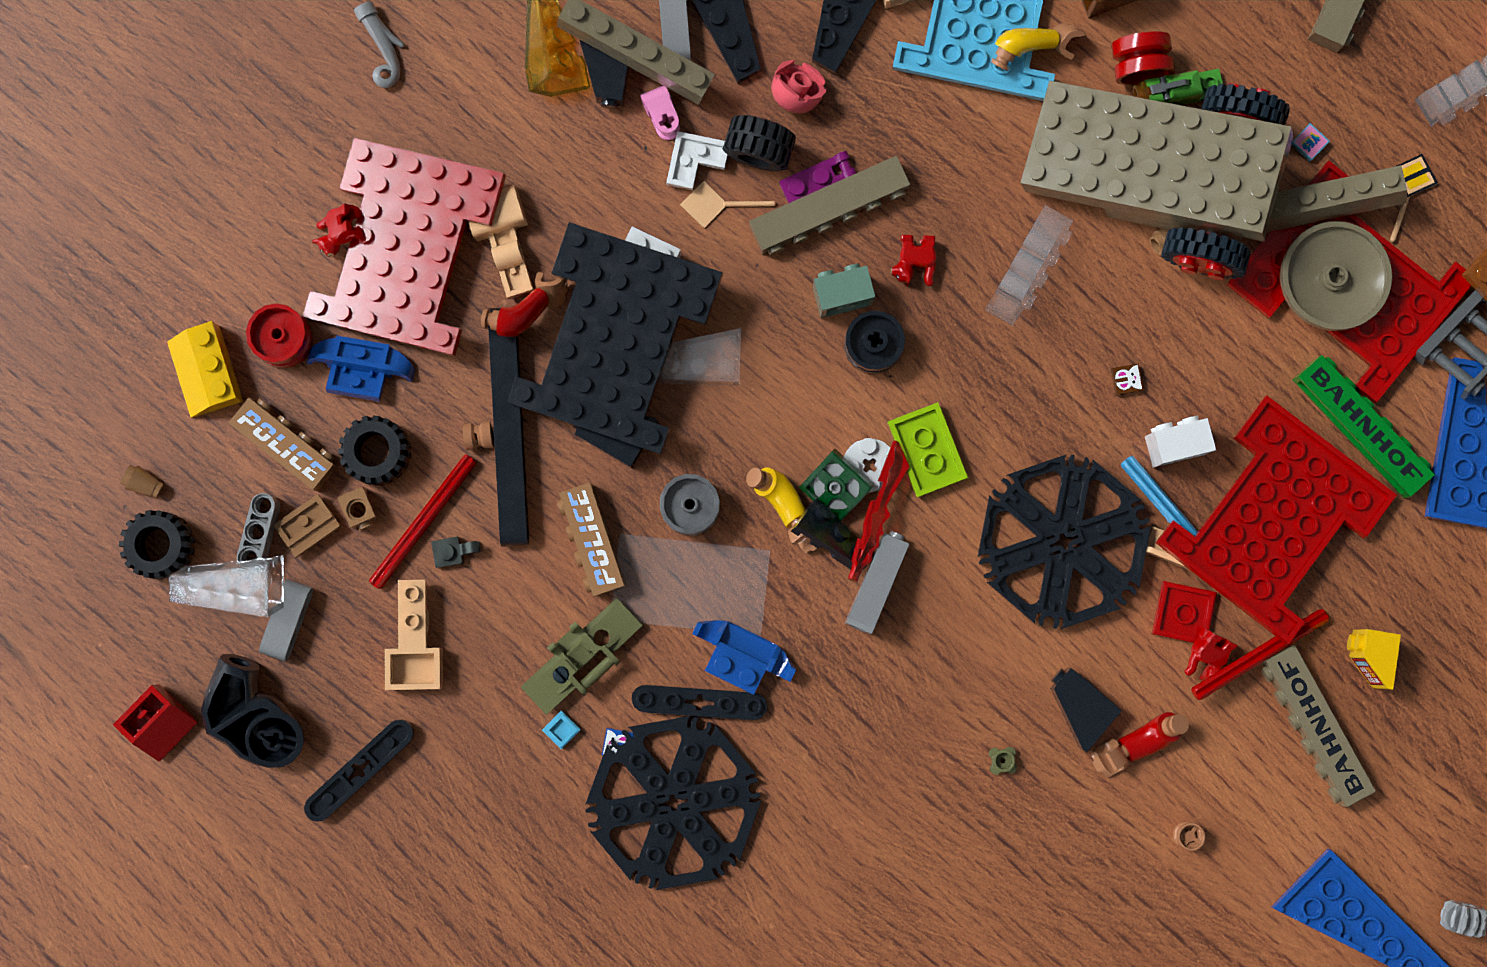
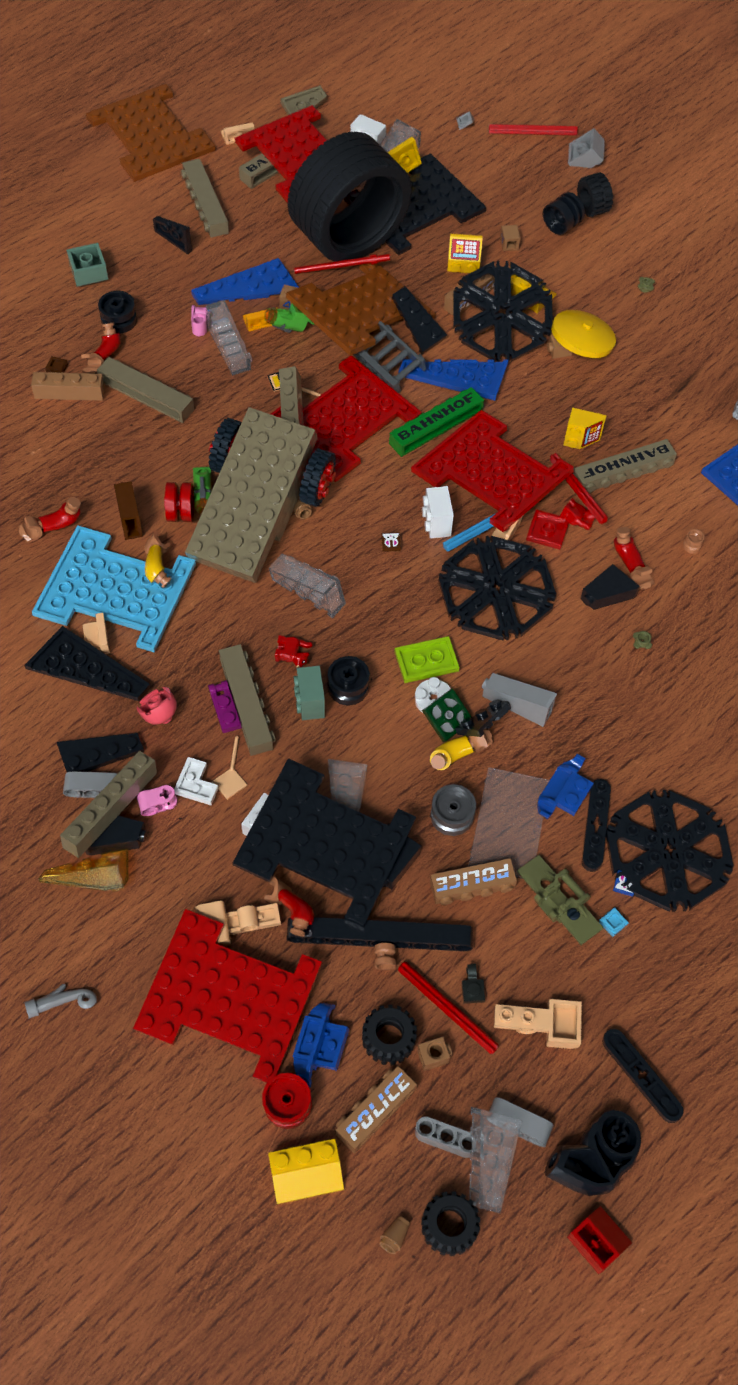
camera: 90 degrees left, 25 degrees down
medium nougat plate [273,494,342,558] -> none
red animal [312,203,363,257] -> none
black tyre [722,115,796,171] -> none
red sword [848,440,909,583] -> none
dark tan dish [1280,221,1392,331] -> none

